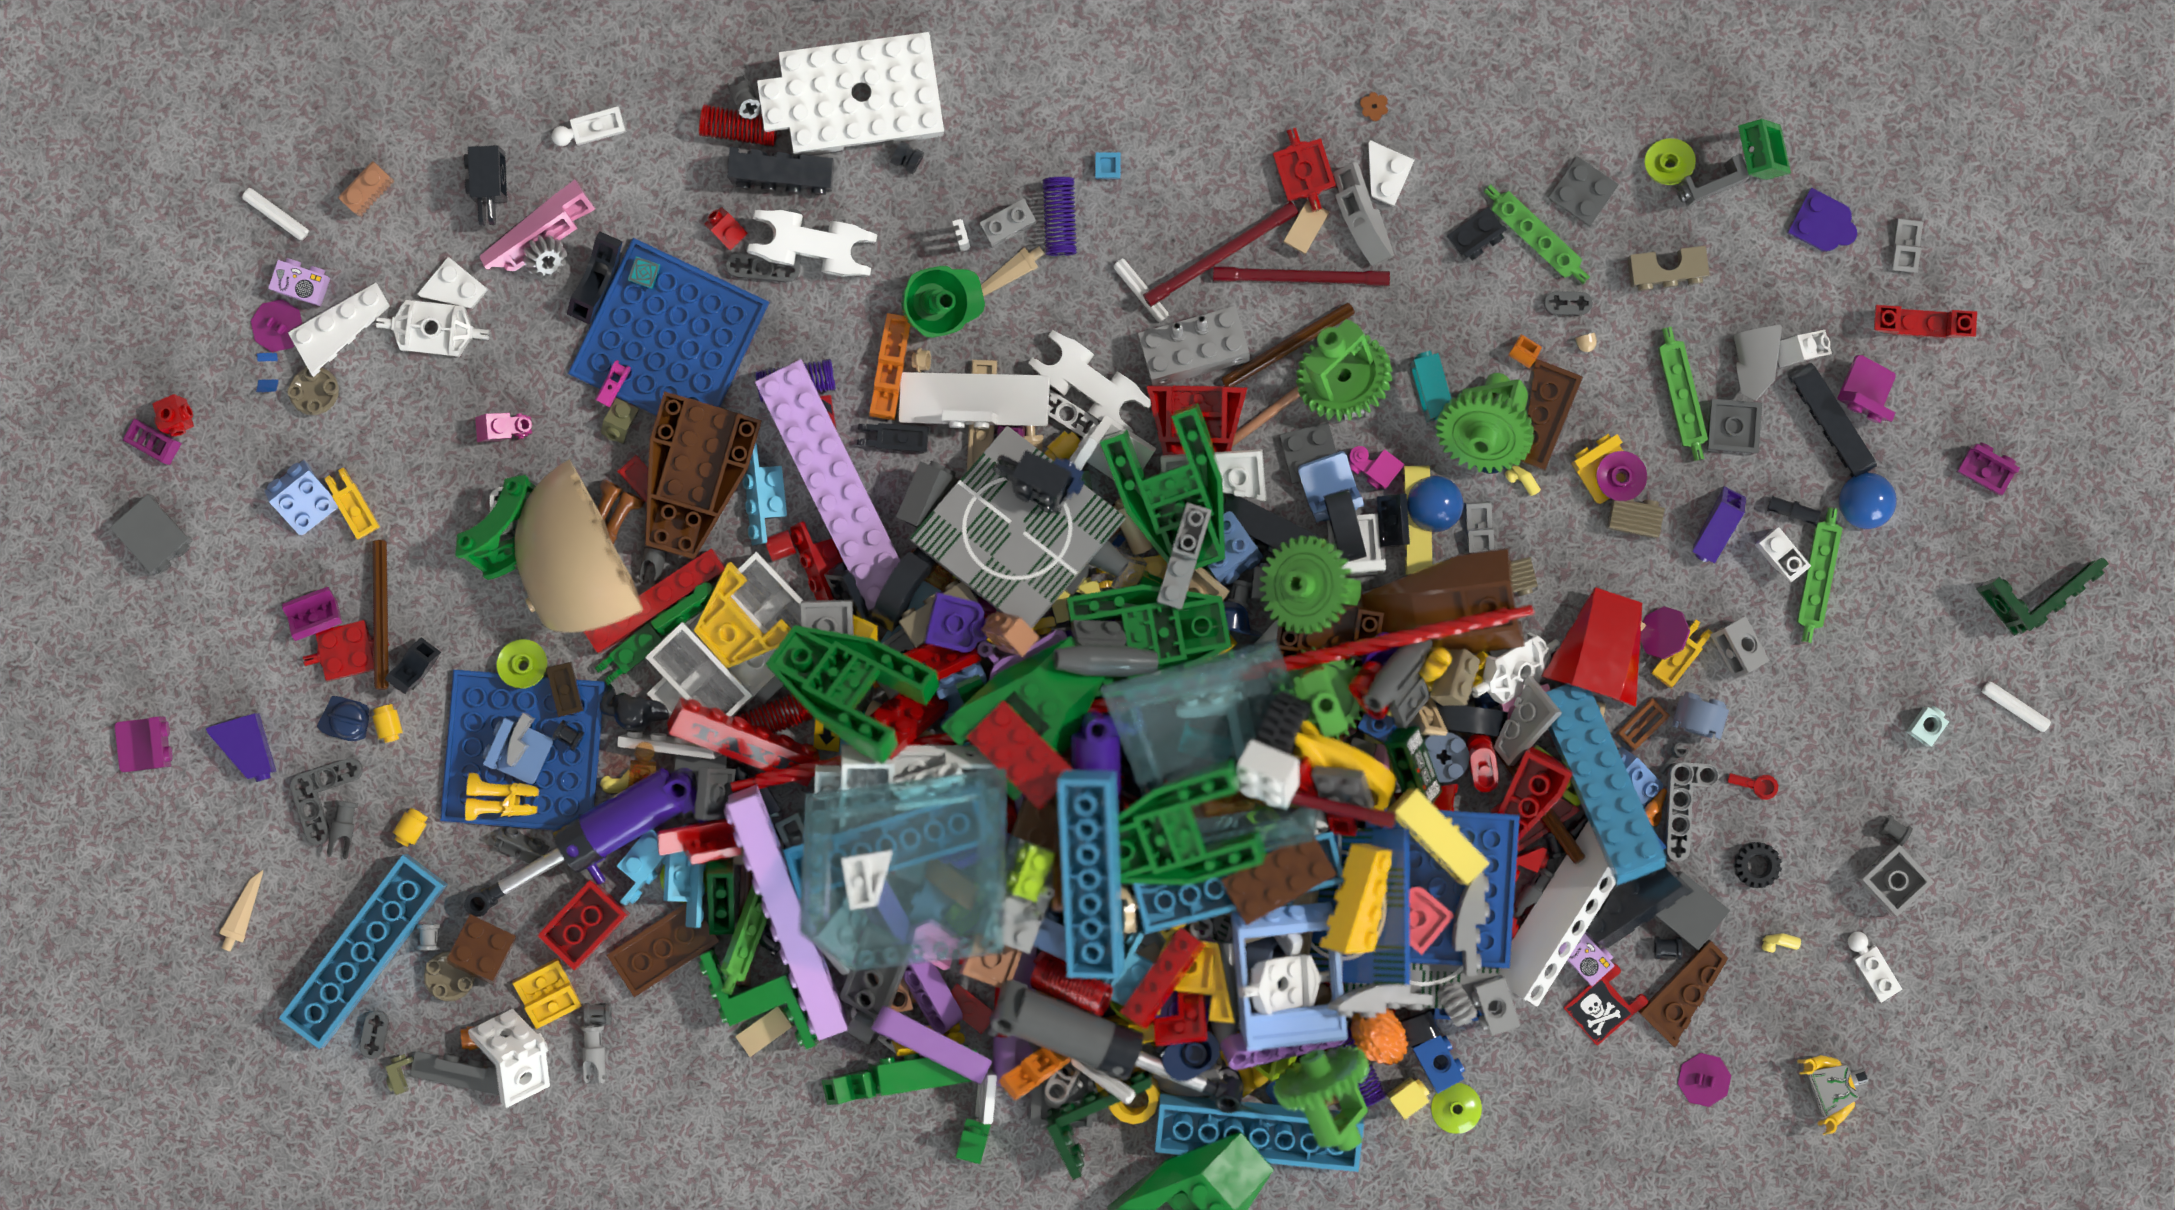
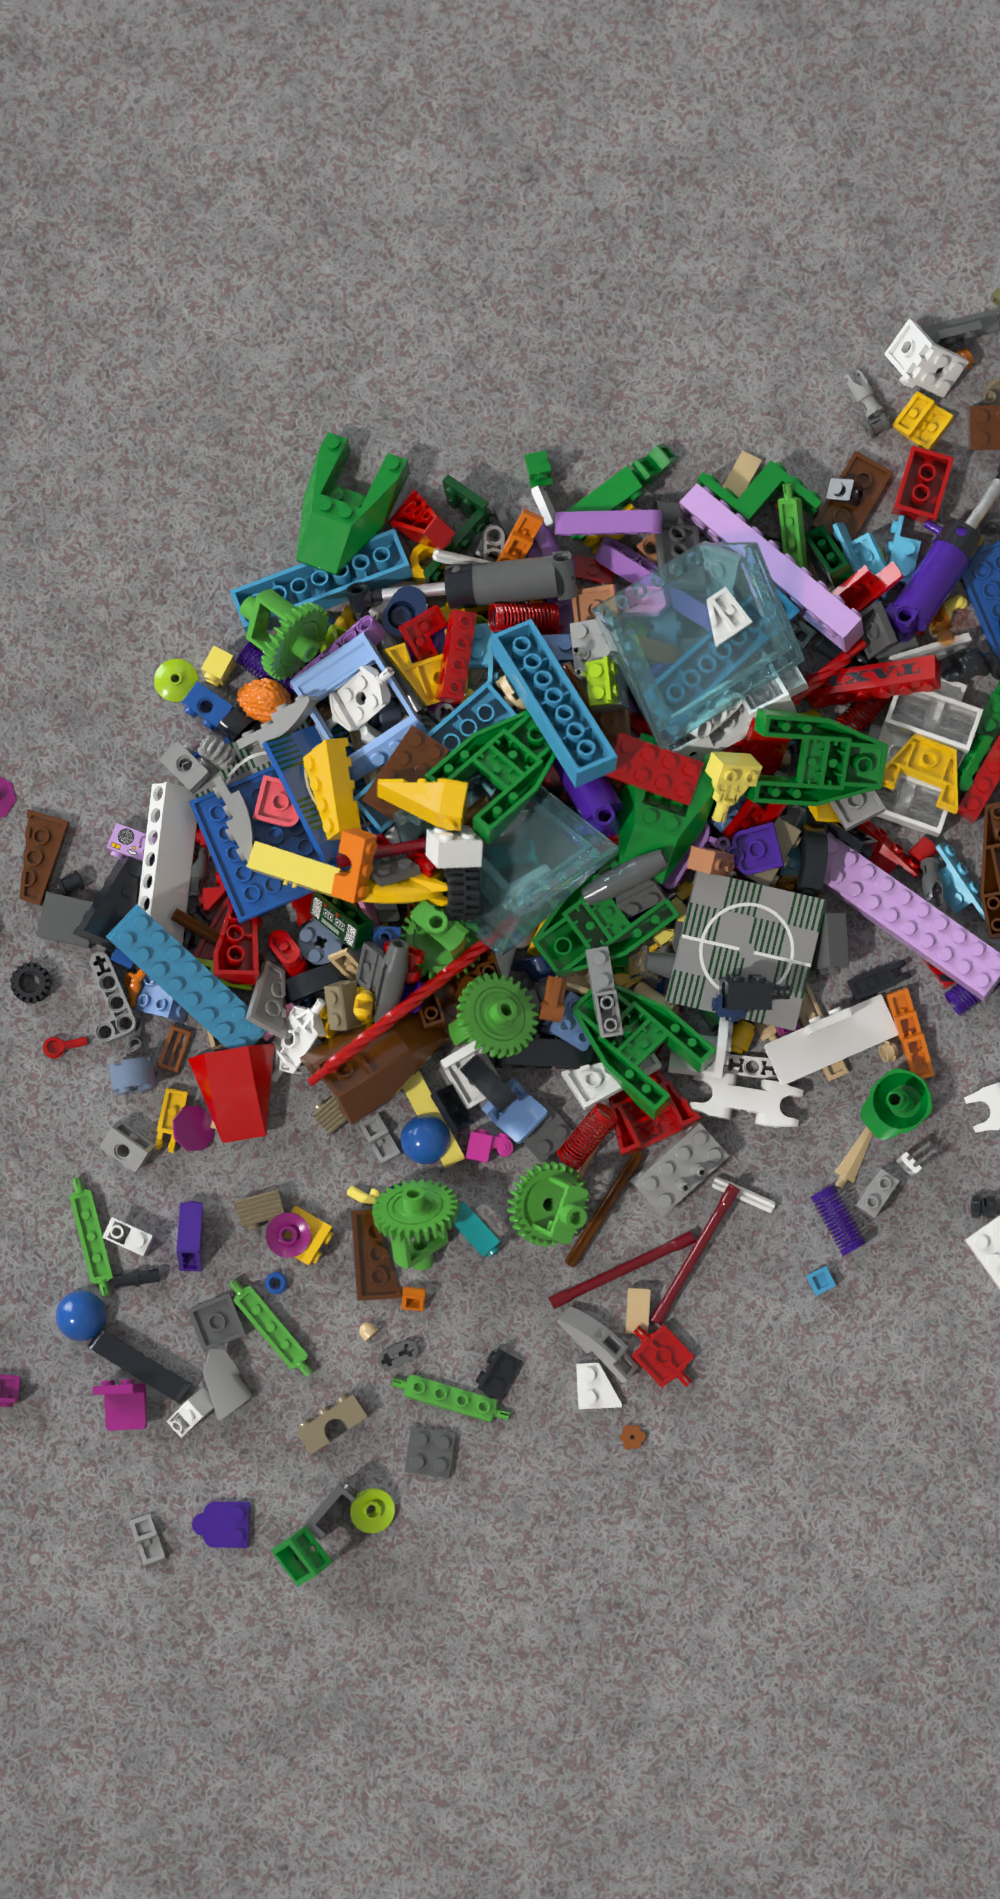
camera: 155 degrees right, 5 degrees down
flag [1563,963,1648,1046] -> none
red slope [1874,305,1977,338] -> none
none -> blue plate [265,1272,288,1295]
none -> orange arch [331,827,377,903]
none -> yellow wedge [377,779,468,832]
none -> red wedge [387,489,455,550]
none -> dark orange piece [538,976,567,1023]
none -> red piece [557,1103,618,1169]
none -> light yellow brick [705,751,762,823]
none -> bracket [826,478,863,507]
none -> dark grey piece [920,857,944,907]

